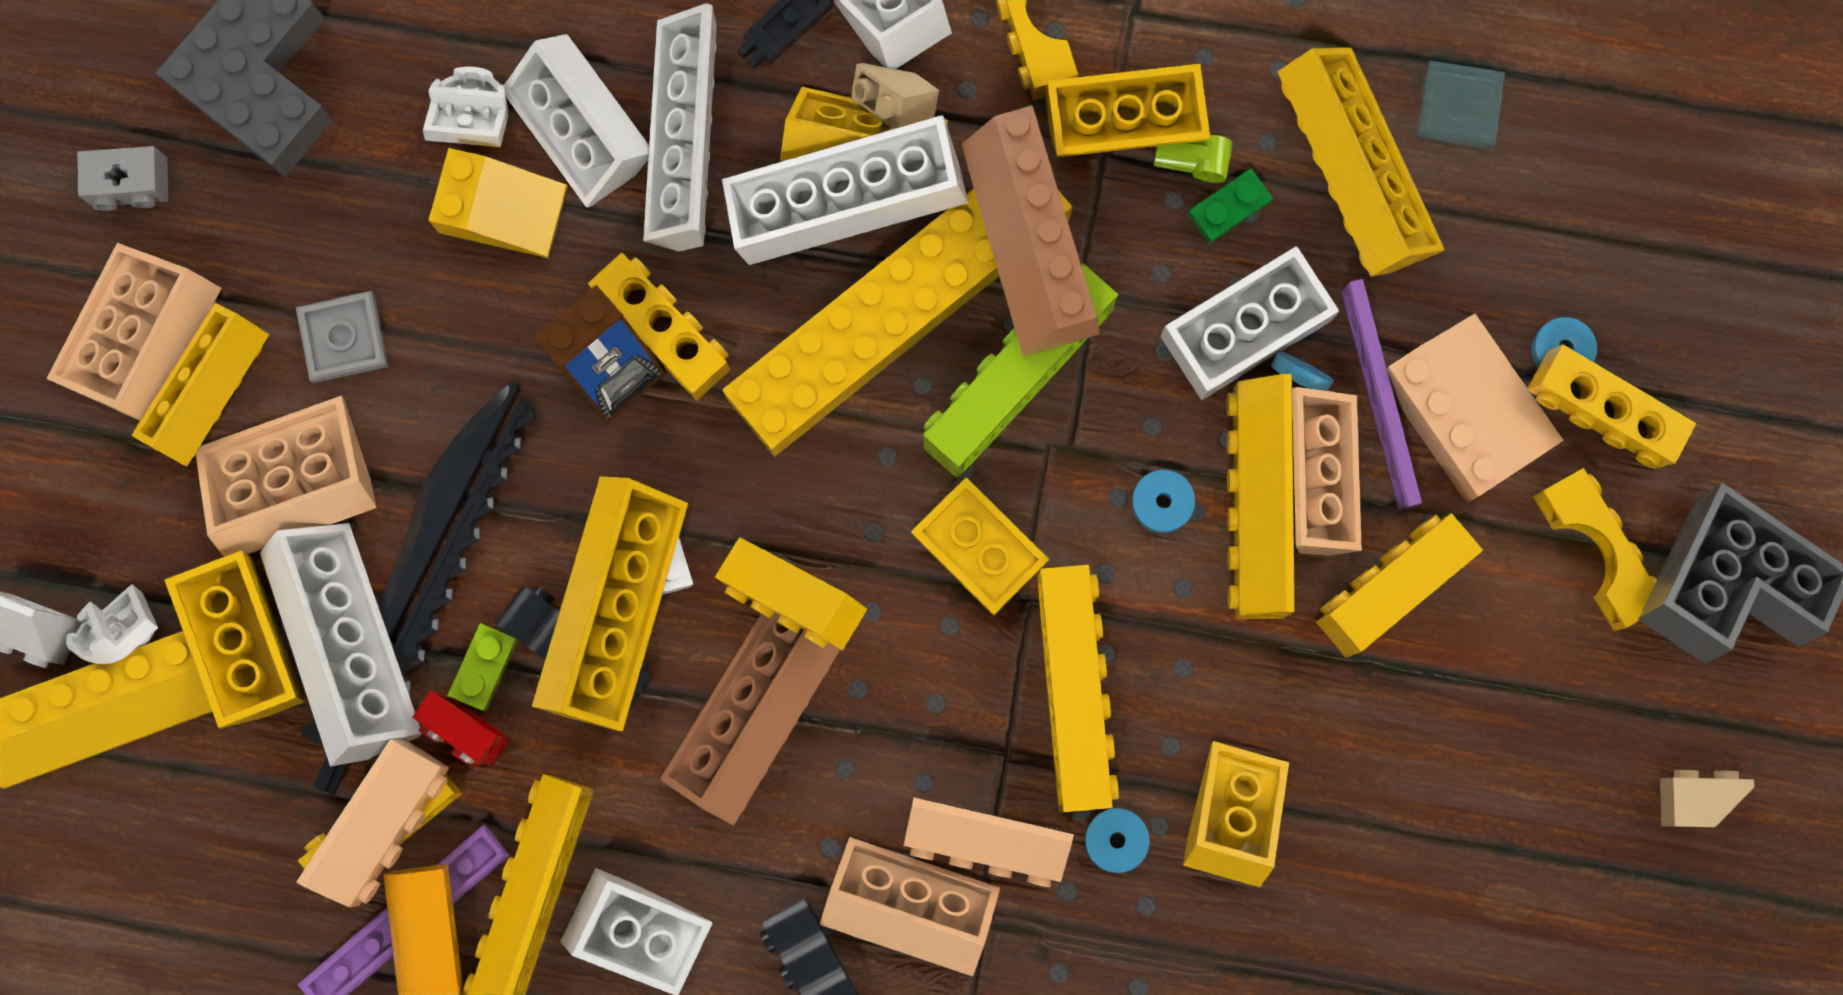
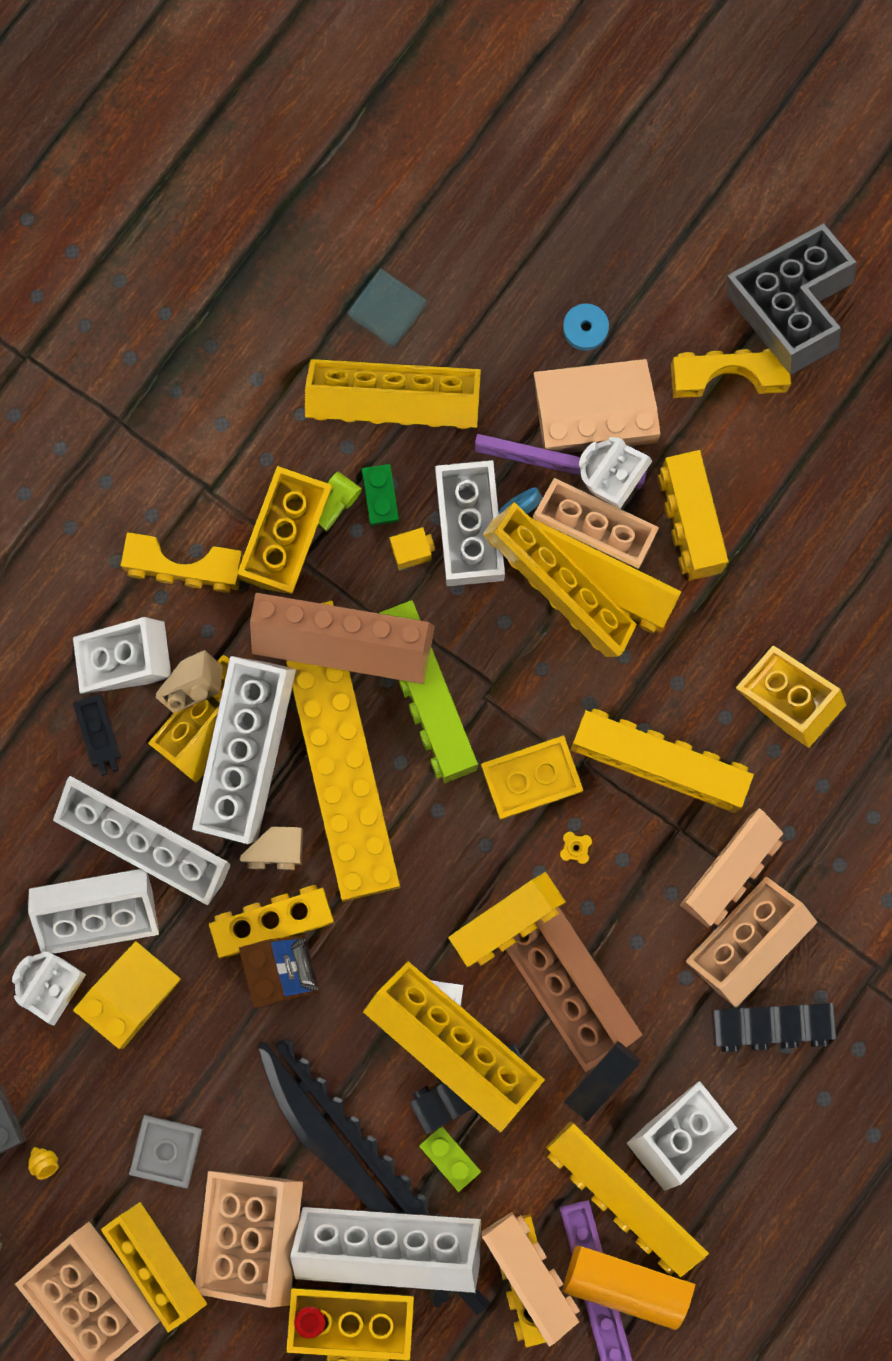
camera: 65 degrees left, 0 degrees up
red piece [412,691,512,767] -> none
dark azure piece [1085,808,1149,873] -> none
dark azure piece [1131,470,1195,534] -> none
yellow brick [1527,344,1697,469] -> none
none -> yellow plate [28,1147,59,1180]
none -> tan slope [240,827,303,870]
none -> red tile [294,1306,326,1339]
none -> yellow brick [390,527,435,570]
none -> yellow slope [483,502,637,657]
none -> yellow plate [560,832,592,864]
none -> black tile [564,1041,641,1122]
none -> white slope [579,437,652,509]

